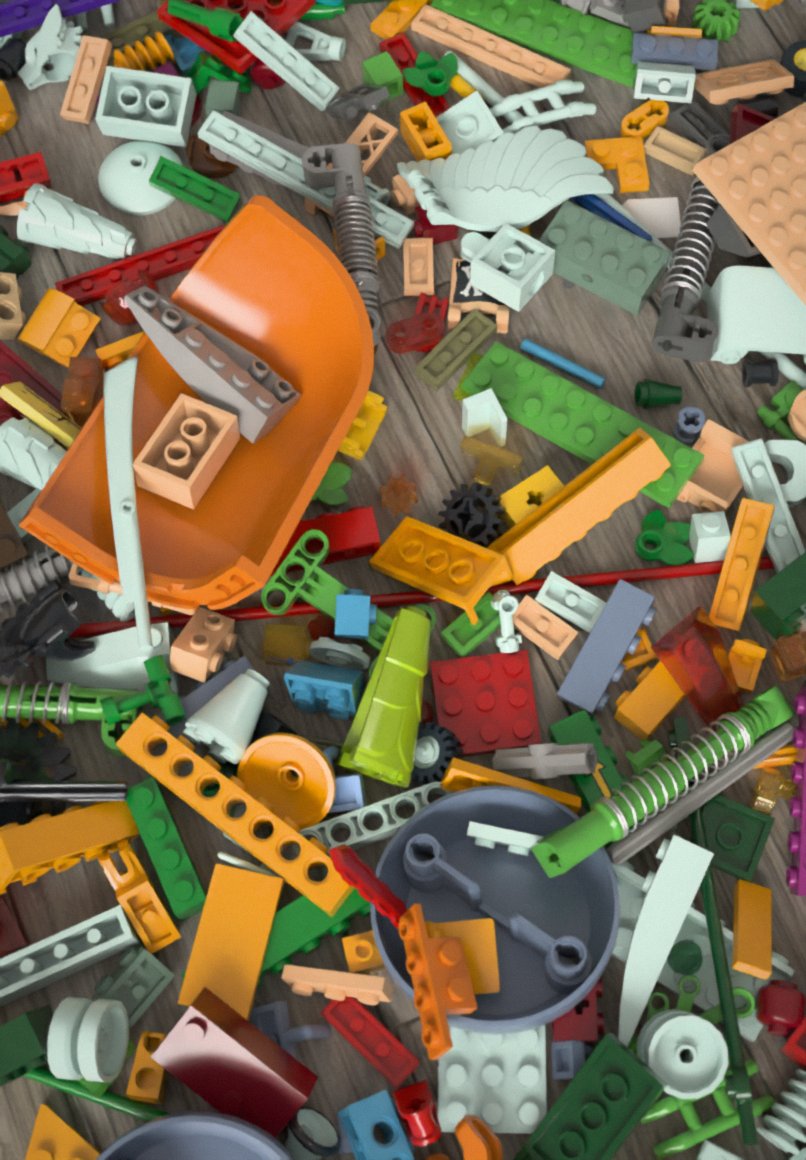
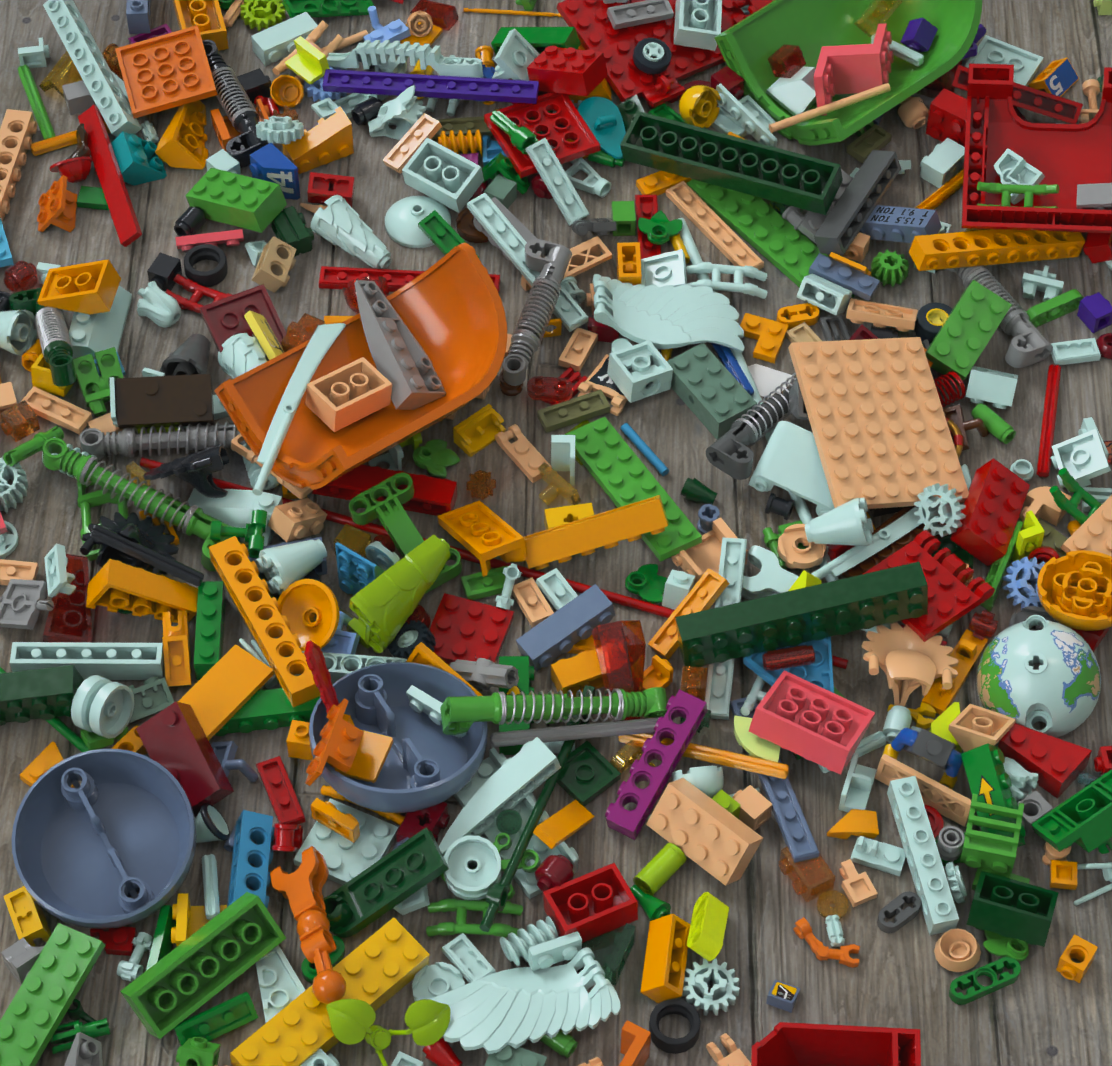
camera: 20 degrees right, 15 degrees down
light orange brick [17,288,100,370] -> none
light nougat plate [281,964,394,1005] -> none
dark azure brick [335,589,377,639] -> none
black gear [438,483,507,547] -> none
none -> light orange plate [311,798,360,843]
none -> light nougat plate [495,424,552,483]

